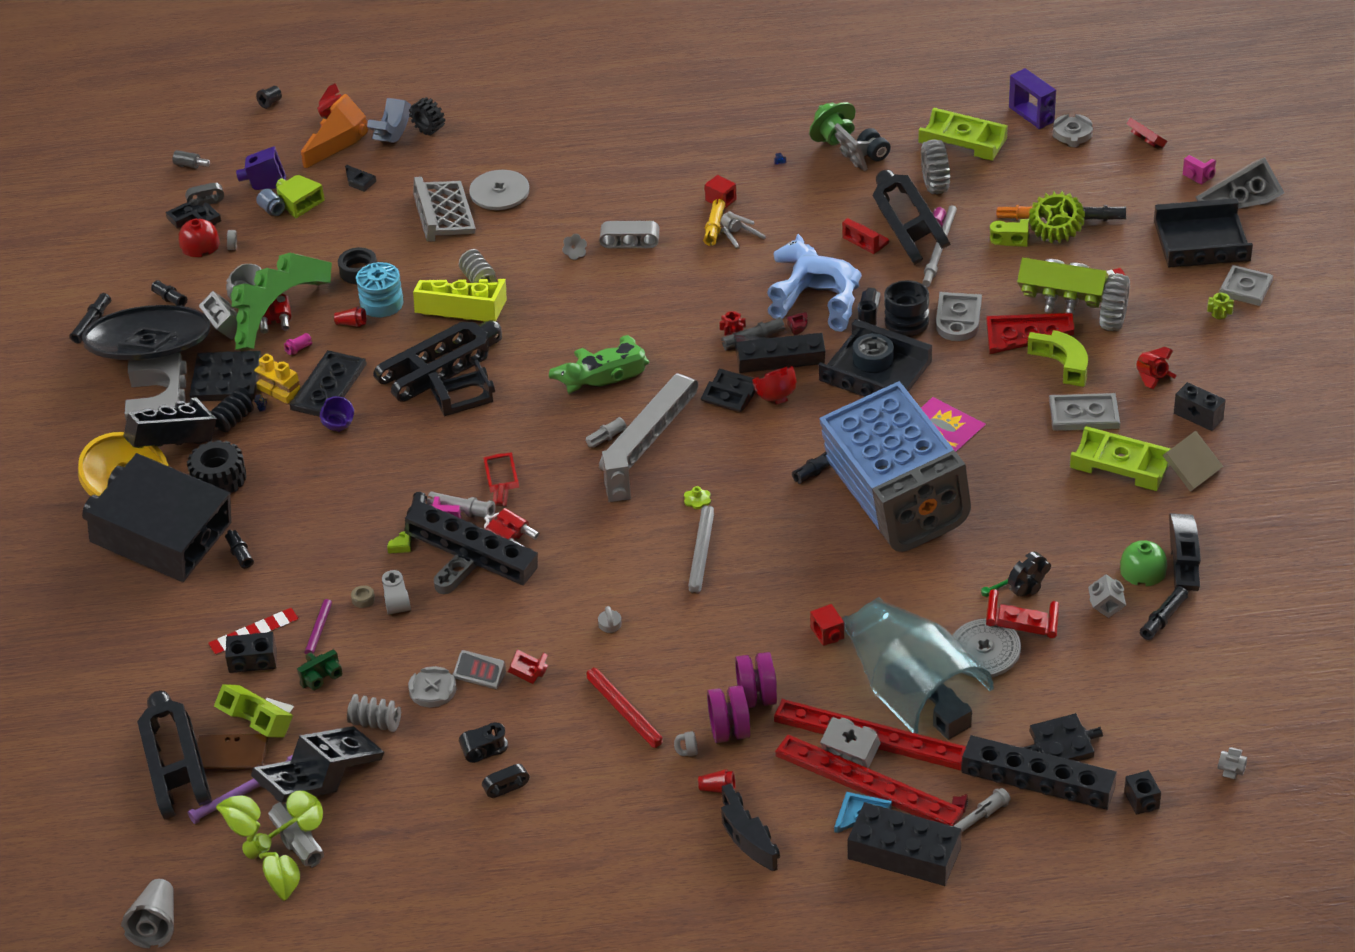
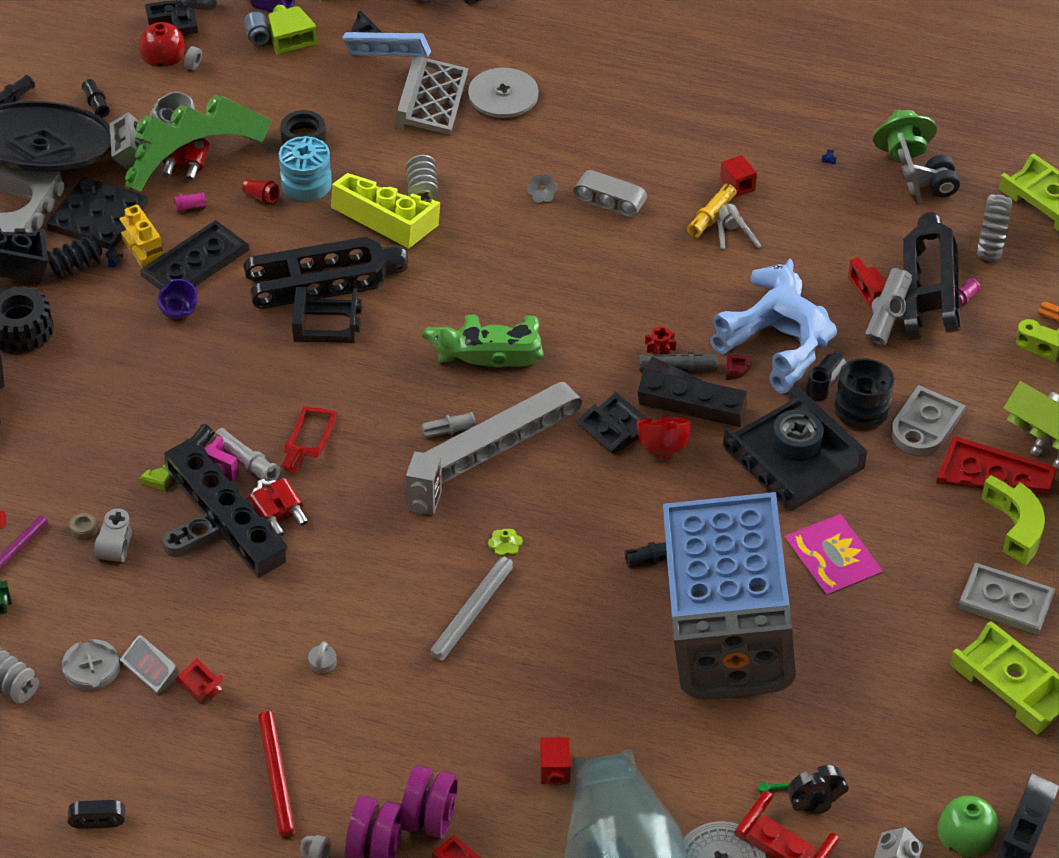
camera: 20 degrees right, 5 degrees up
black piece [458,722,508,763] -> none
light grey bar [922,205,957,287] -> none
none -> light blue tile [342,32,431,57]
none -> light grey piece [865,268,912,346]

